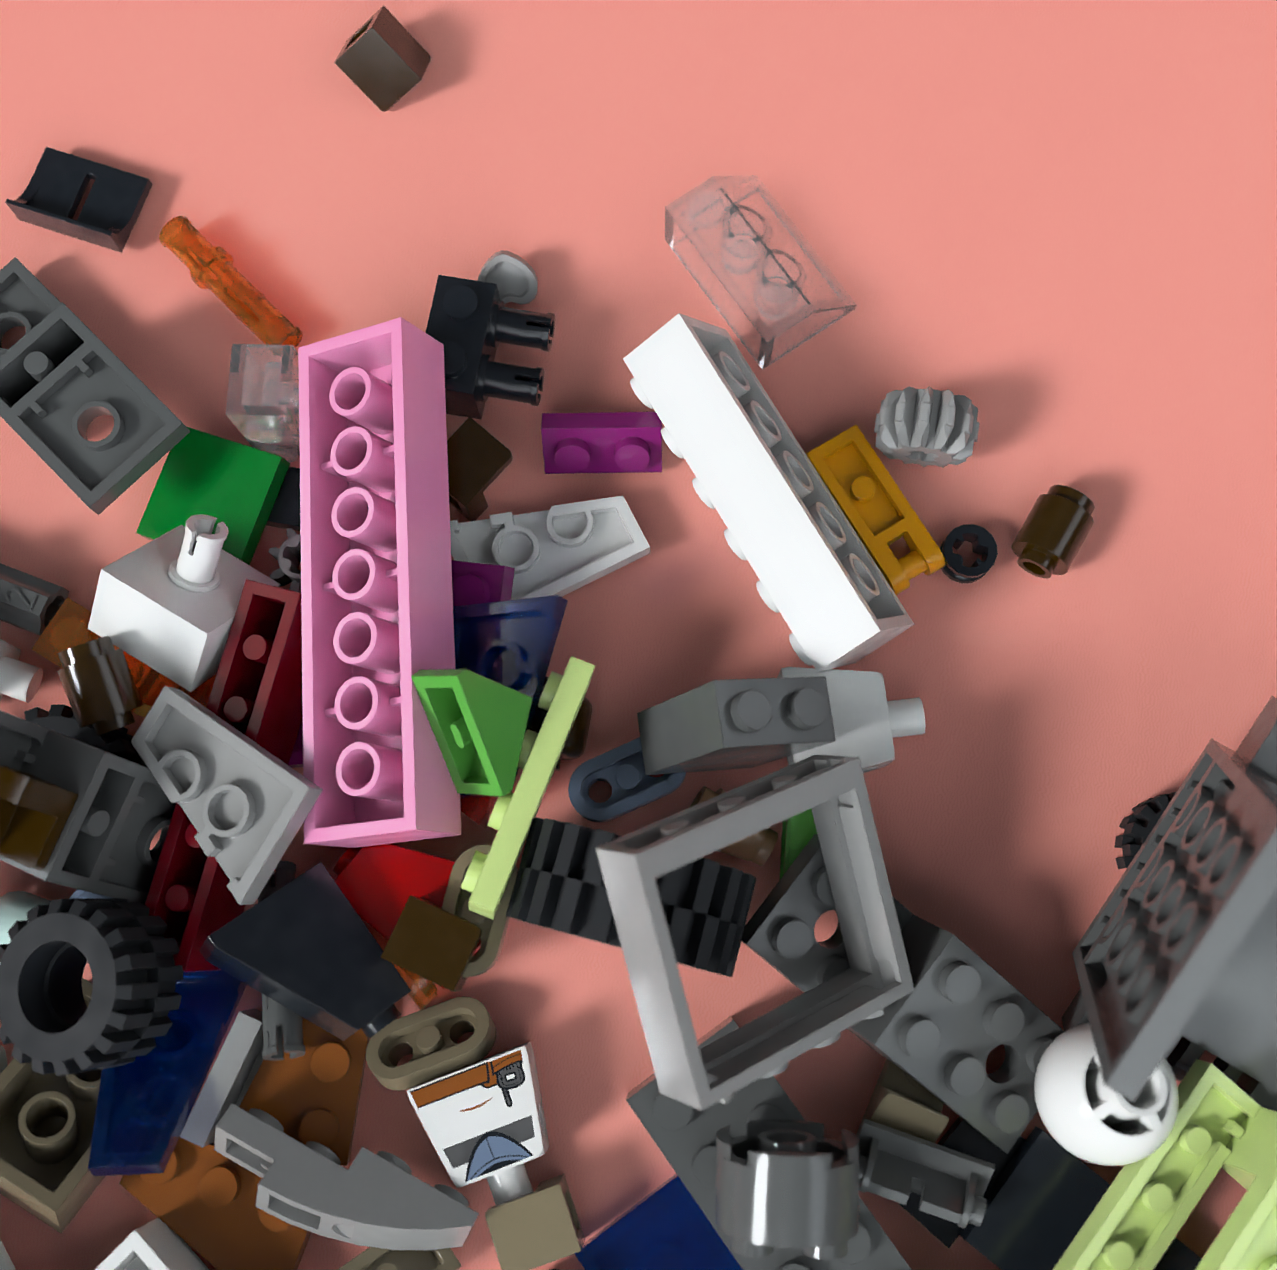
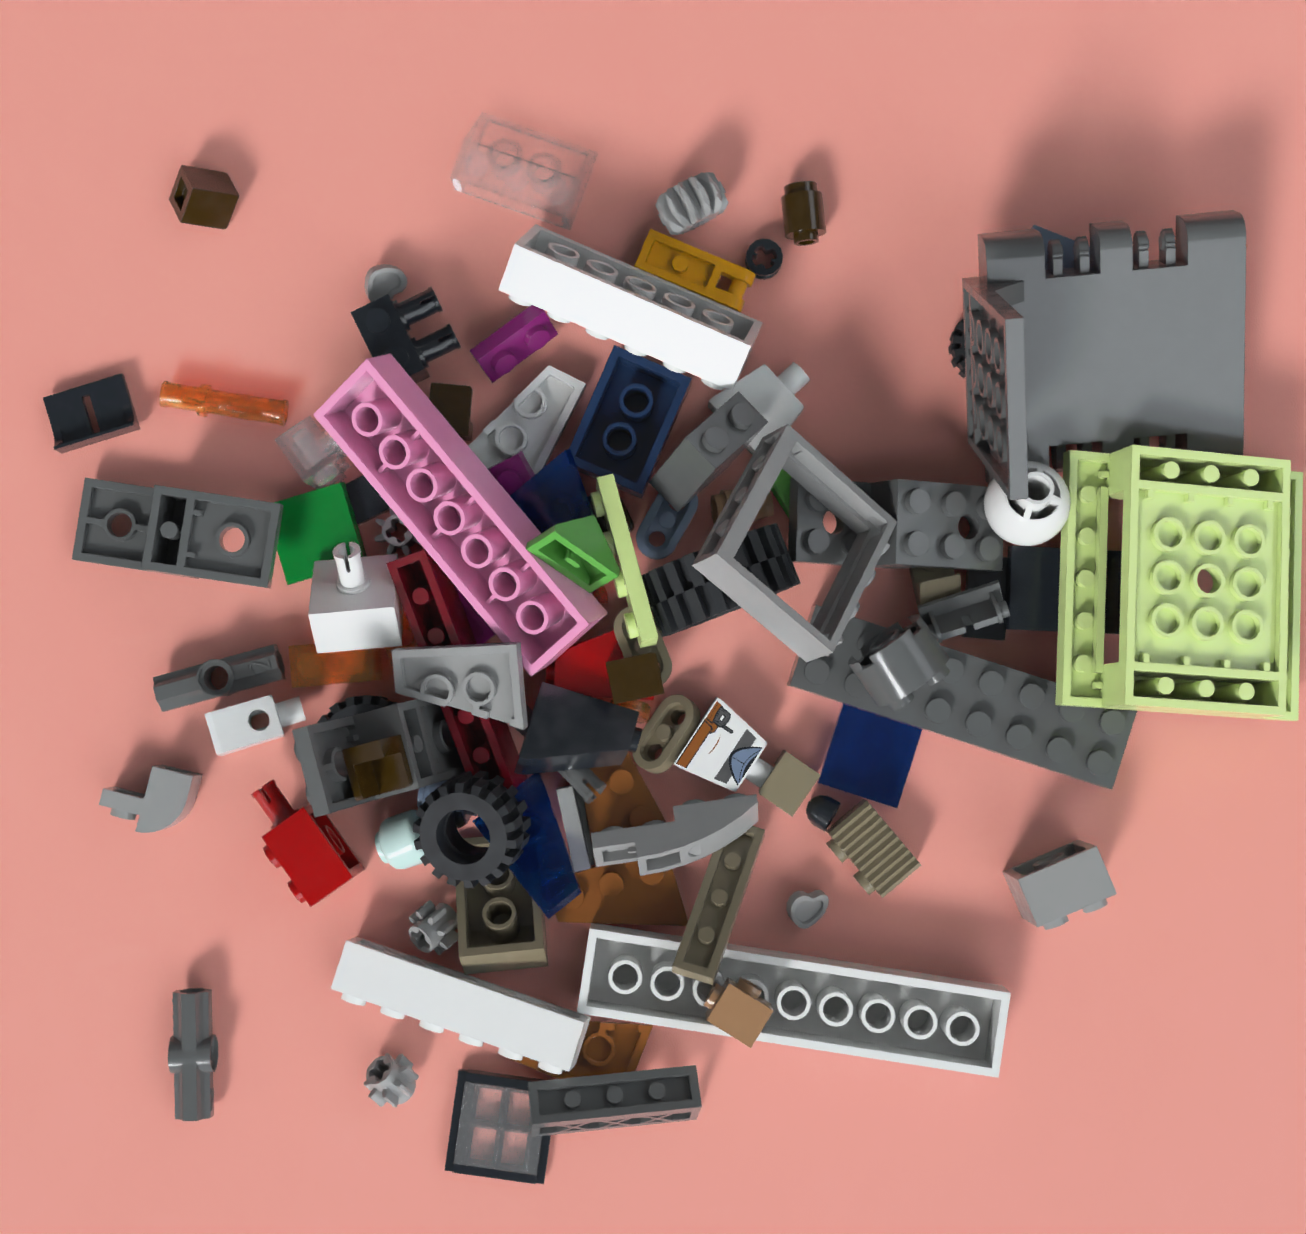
camera: 40 degrees left, 10 degrees up
dark brown brick [57,636,143,736] -> none
none -> dark blue brick [564,345,692,499]

